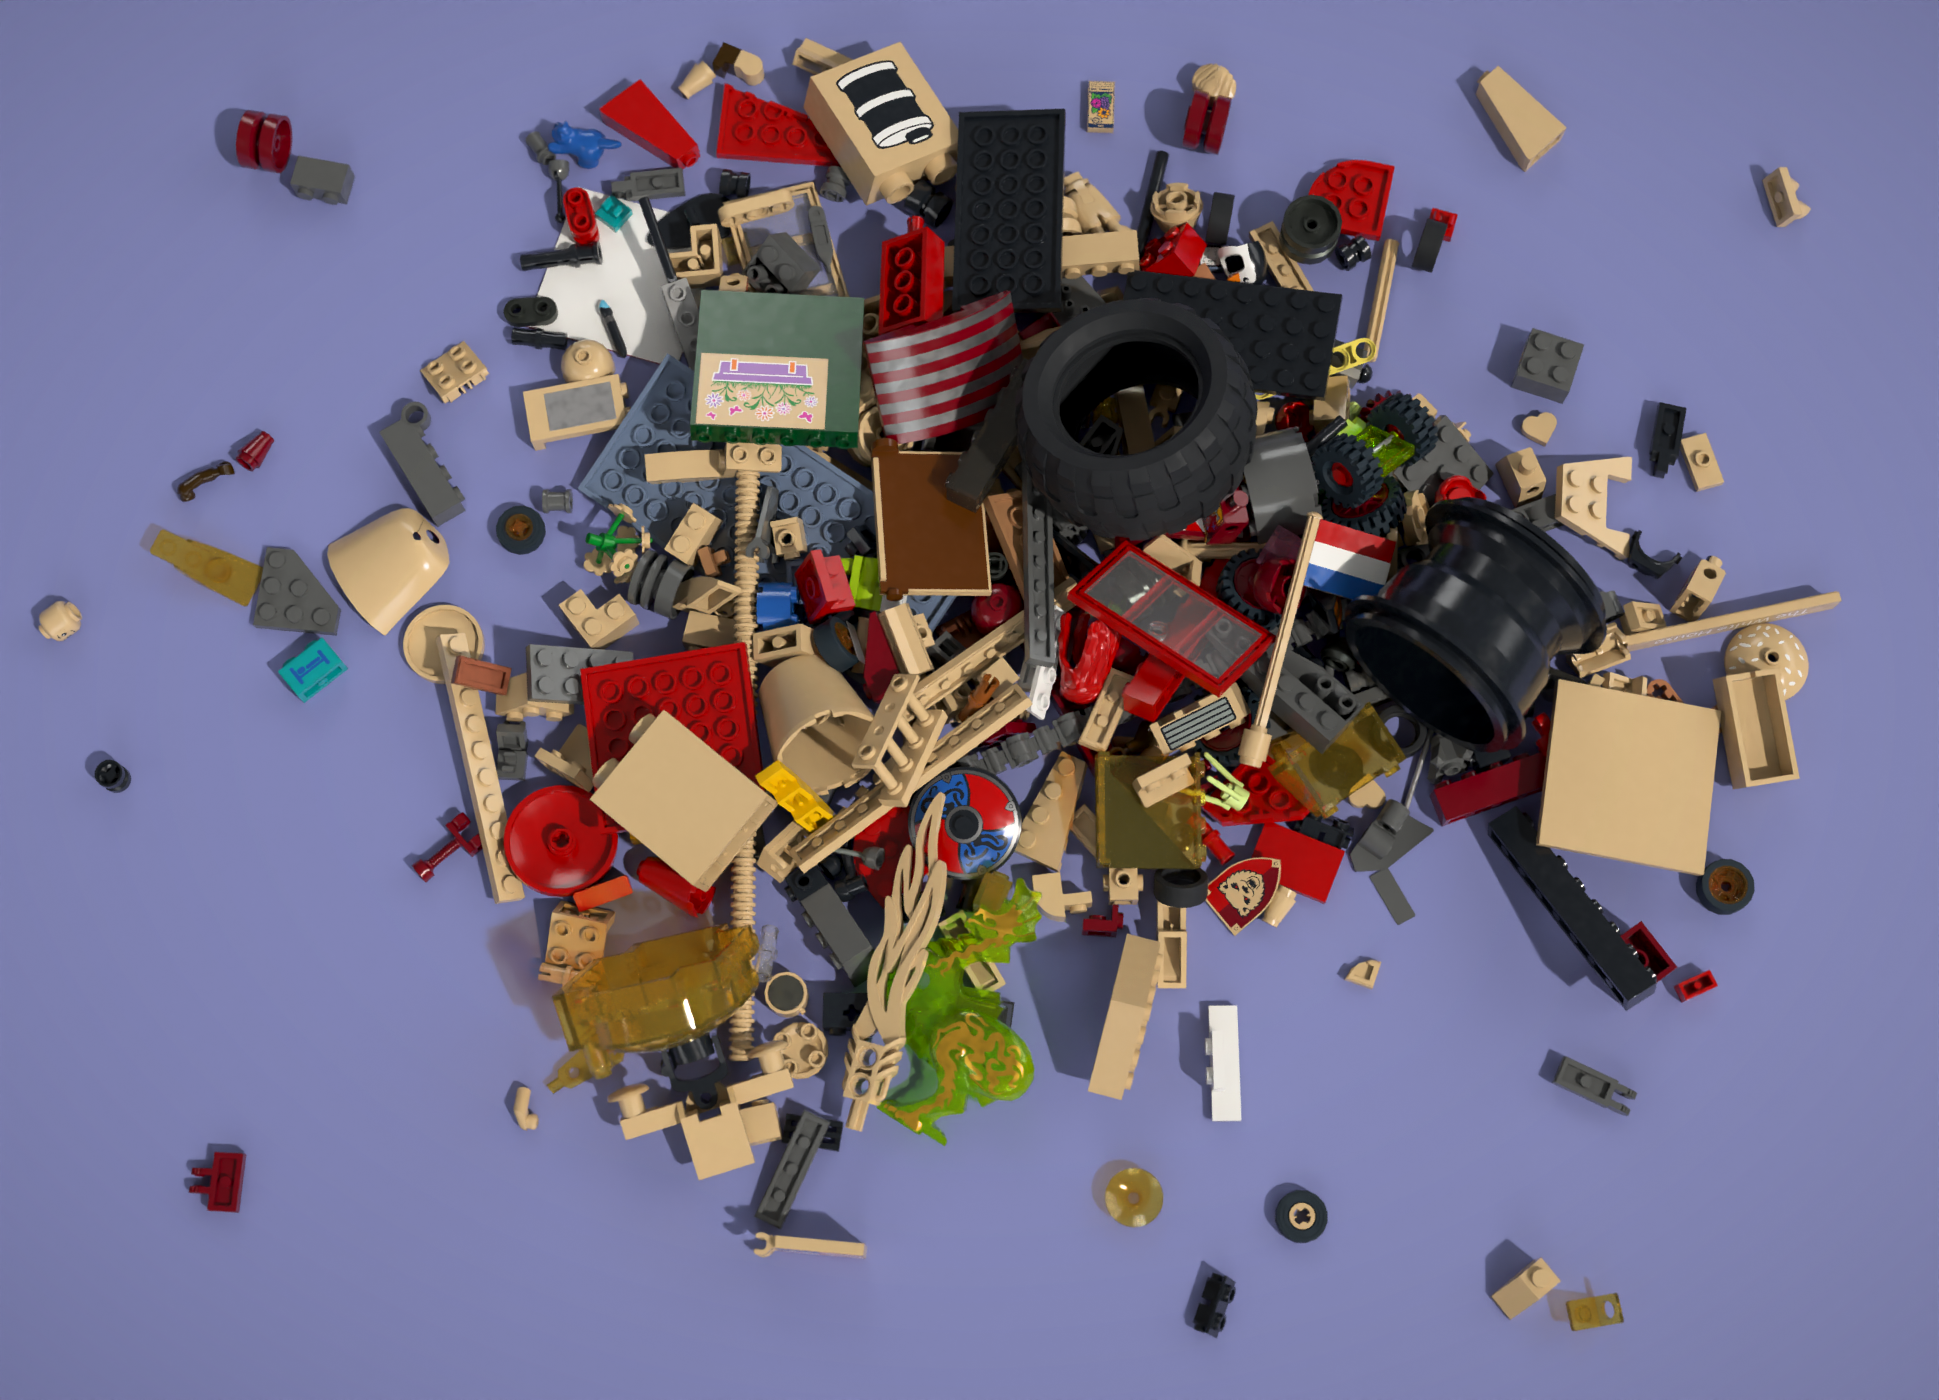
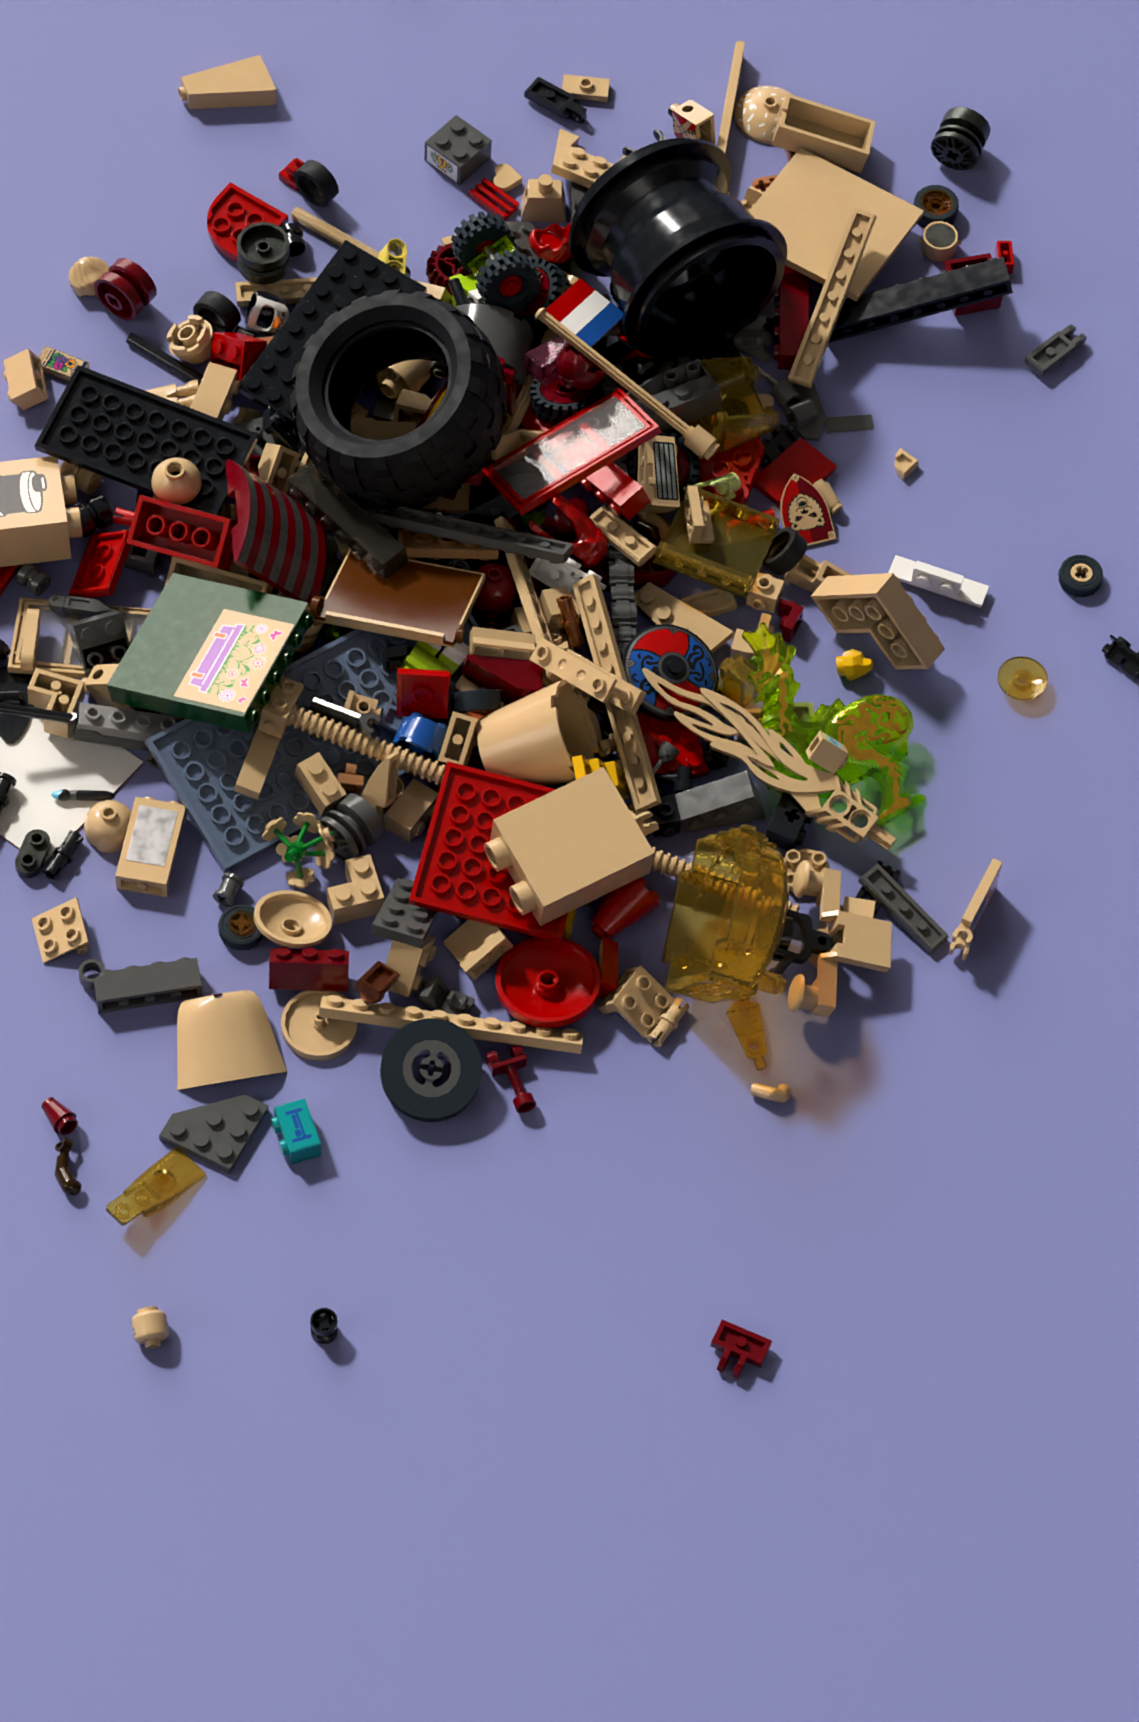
camera: 75 degrees left, 15 degrees down
none -> tan brick [3,348,49,410]
none -> red tile [69,529,131,598]
none -> tan piece [151,457,202,505]
none -> tan dish [254,890,332,948]
none -> dark red brick [269,947,349,991]
none -> black wheel [380,1018,482,1122]
none -> red tile [468,177,520,221]
none -> tan tile [788,208,877,388]
none -> tan brick [806,731,848,774]
none -> yellow rock [836,649,874,681]
none -> piece [918,221,961,262]
none -> pearl dark grey wheel [931,107,991,170]

